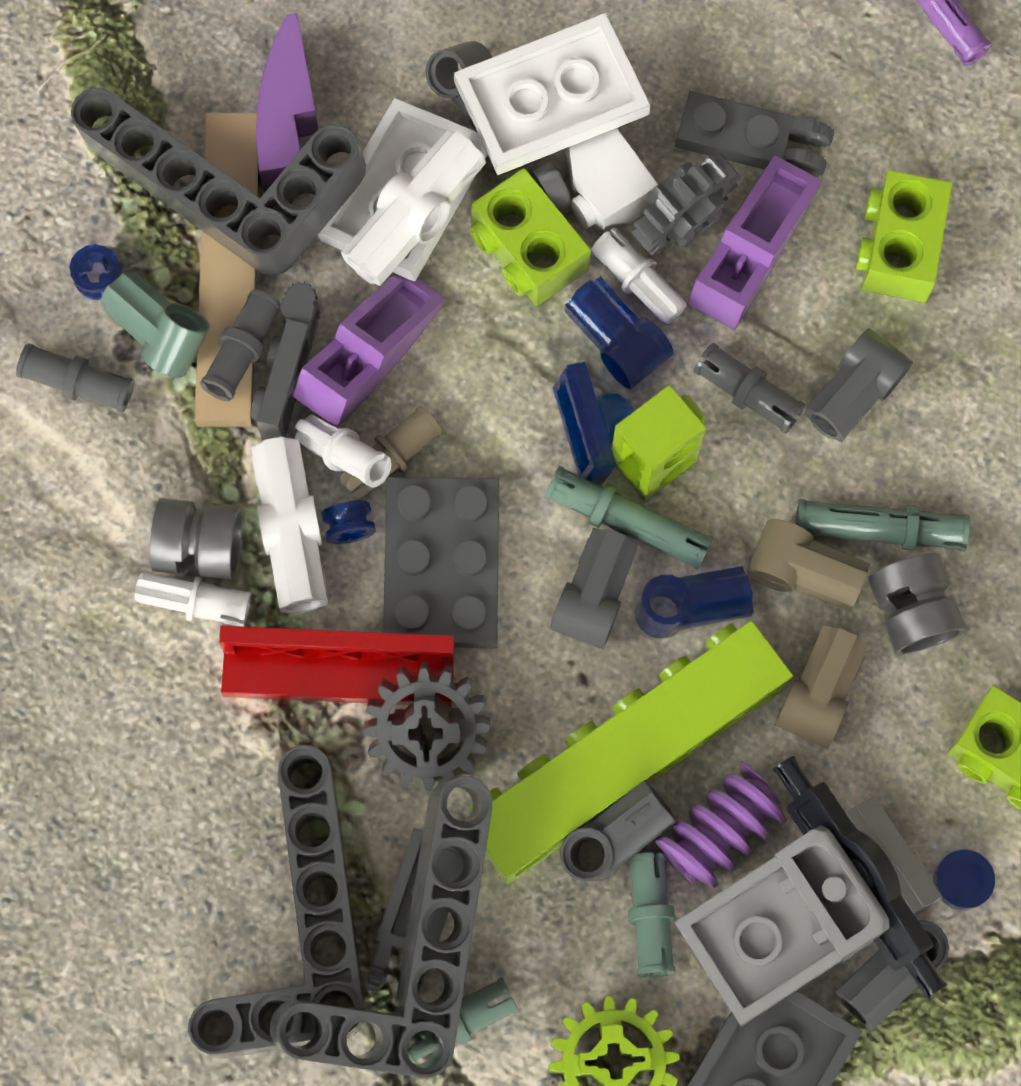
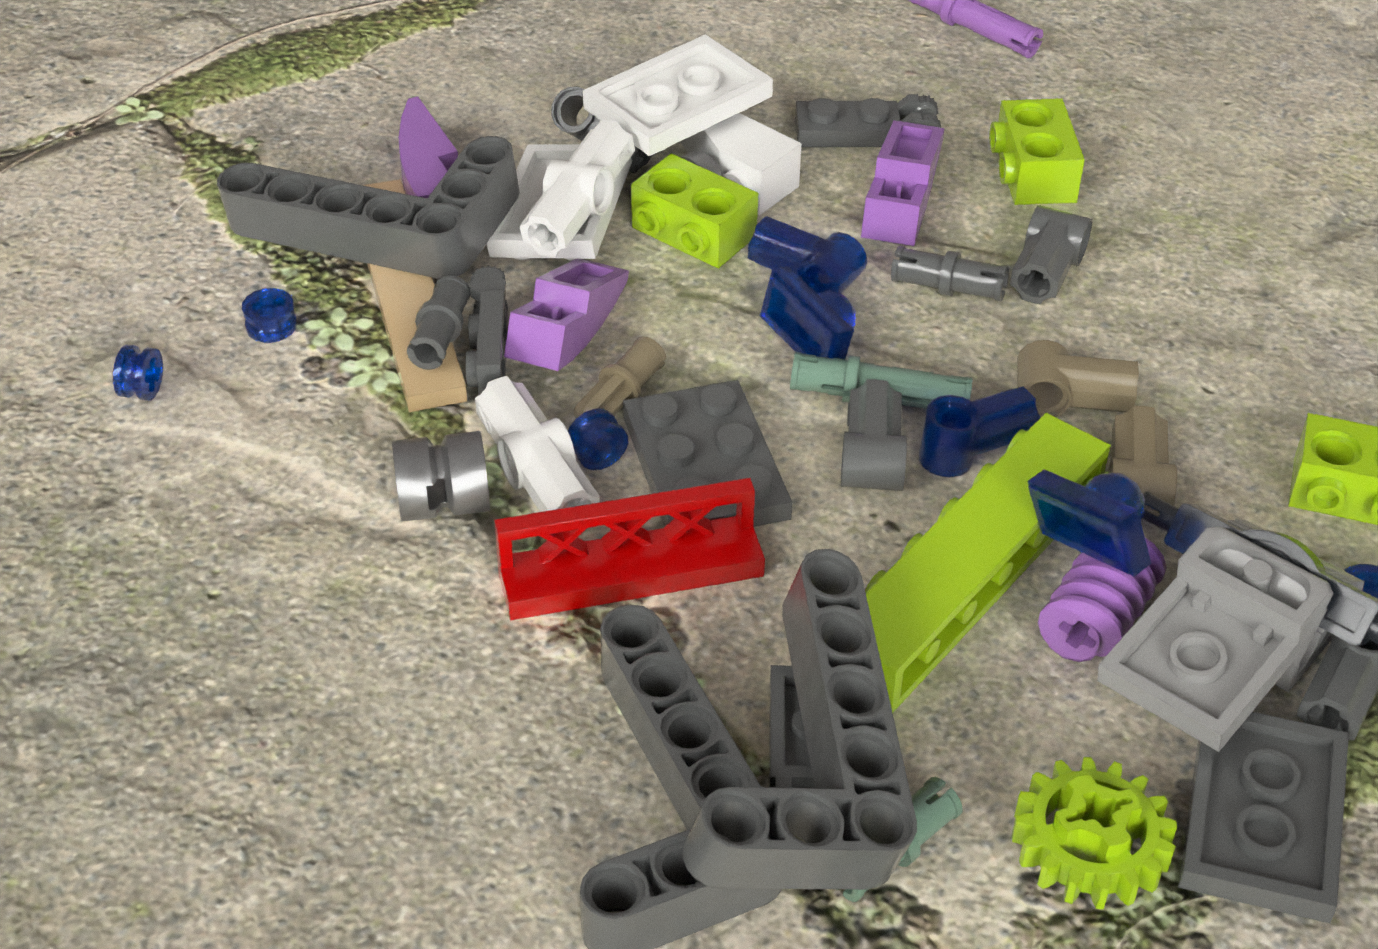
camera: 15 degrees left, 30 degrees down
dark grey pin [16,343,135,413] -> none
sand green piece [100,271,210,378] -> none
white axle [134,572,252,627] -> none
white axle [295,414,392,488] -> none
dark grey gear [363,661,490,791] -> none
dark grey piece [560,780,678,882] -> none
white axle [591,228,686,324] -> none
lime brick [610,385,706,502] -> none
sand green pin [628,853,676,978] -> none
dark grey gear [632,153,741,256] -> none
sand green pin [795,499,970,551] -> none
flat silver wheel [868,553,966,655] -> none
none -> clear blue tile [1027,469,1152,577]

